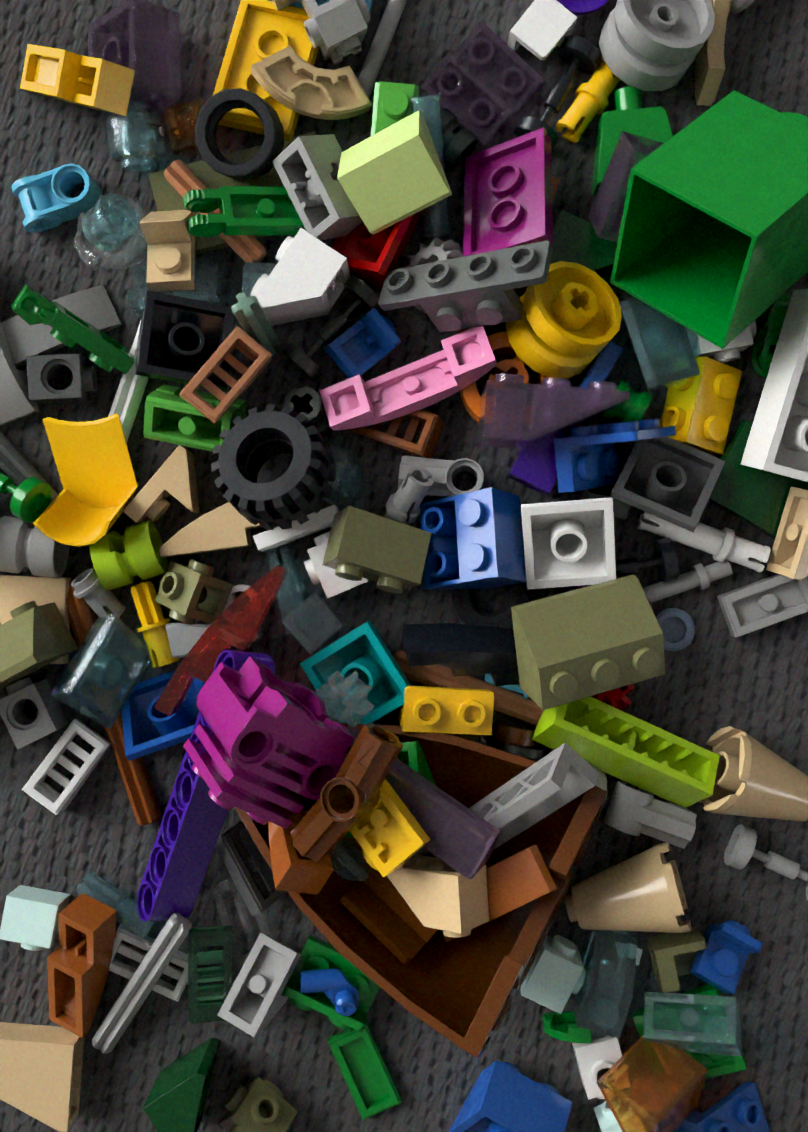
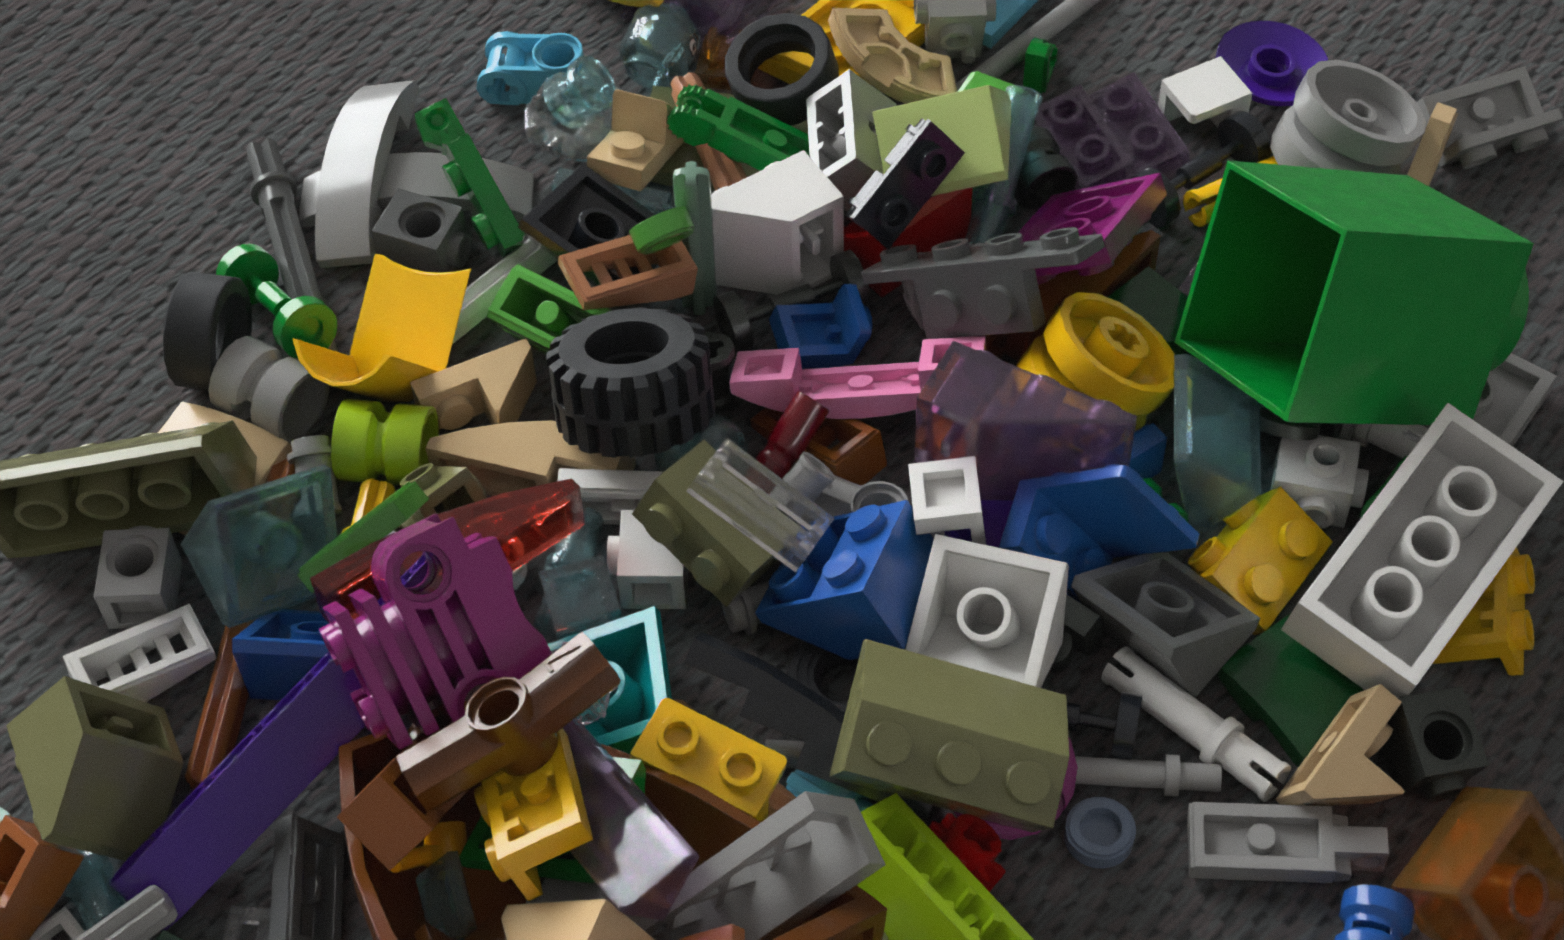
camera: 30 degrees right, 35 degrees down
none -> olive slope [6,676,184,861]
none -> bright green tile [297,481,429,593]
none -> bright green tile [629,206,695,255]
none -> clear tile [686,438,834,572]
none -> dark red piece [743,391,830,494]
none -> black hinge [845,118,965,249]
none -> white panel [908,456,986,545]
none -> green tile [1023,37,1058,94]

